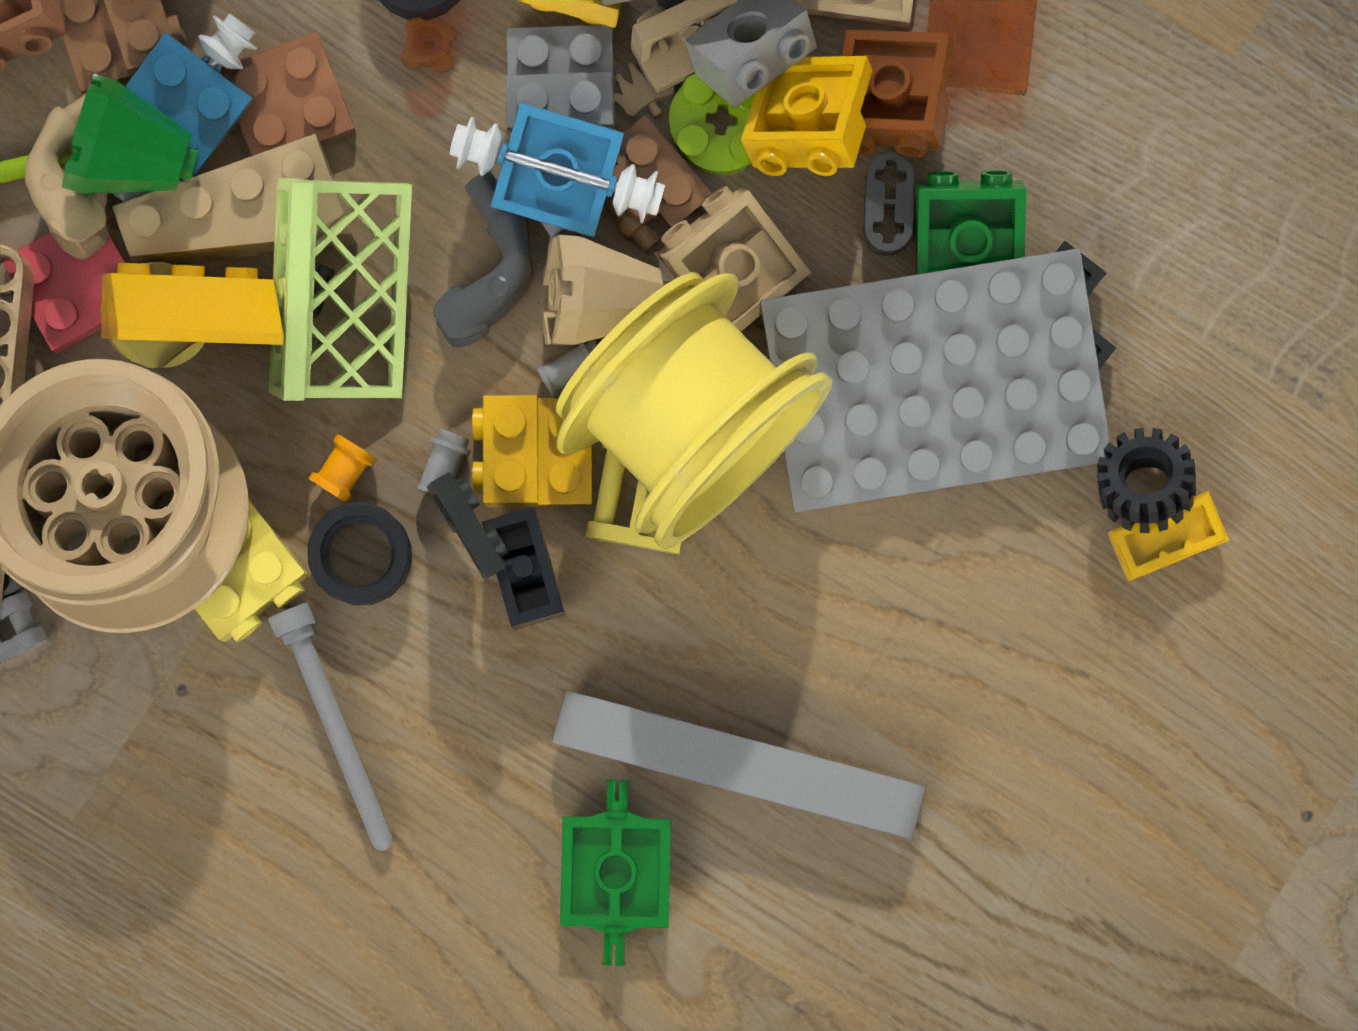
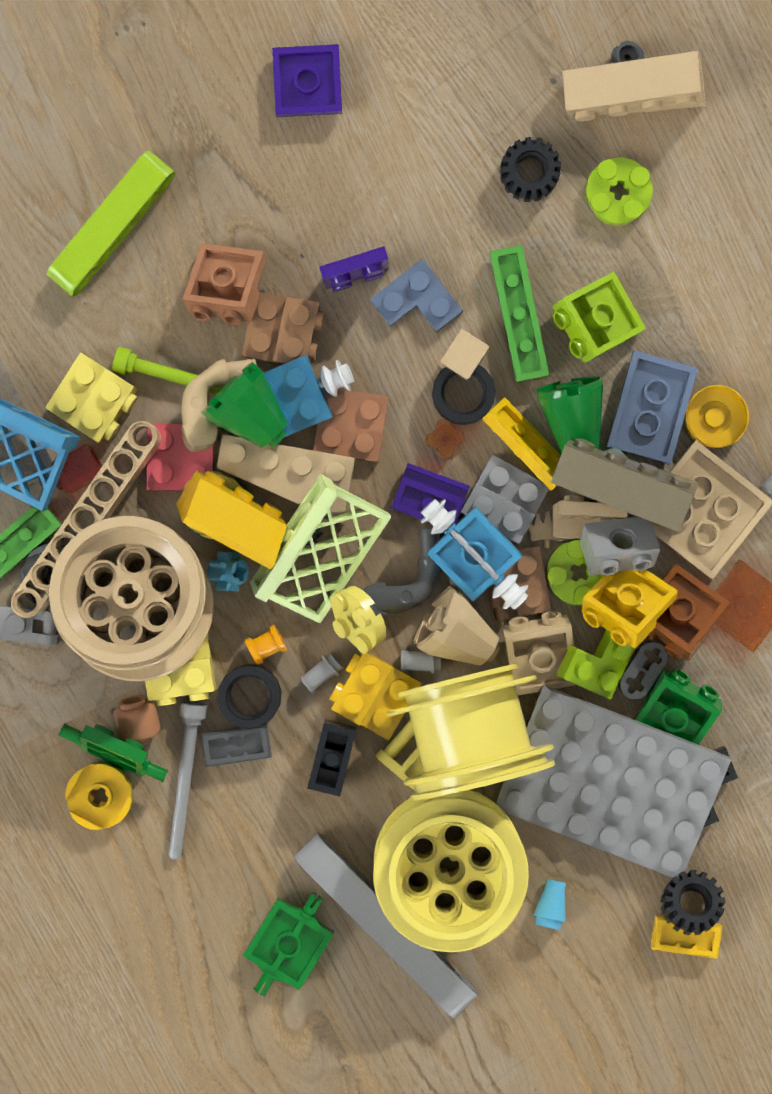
camera: 30 degrees right, 5 degrees up
pearl dark grey plate [426,471,508,579] -> none
none -> green plate [58,723,168,783]
none -> yellow plate [65,762,133,830]
none -> nougat head [113,695,161,746]
none -> dark grey plate [201,724,272,767]
none -> medium azure gear [207,551,249,591]
none -> light yellow plate [330,586,386,654]
none -> light yellow wheel [373,790,529,952]
none -> dark purple plate [391,463,470,525]
none -> medium azure cone [533,879,566,930]
none -> lime plate [556,629,634,700]

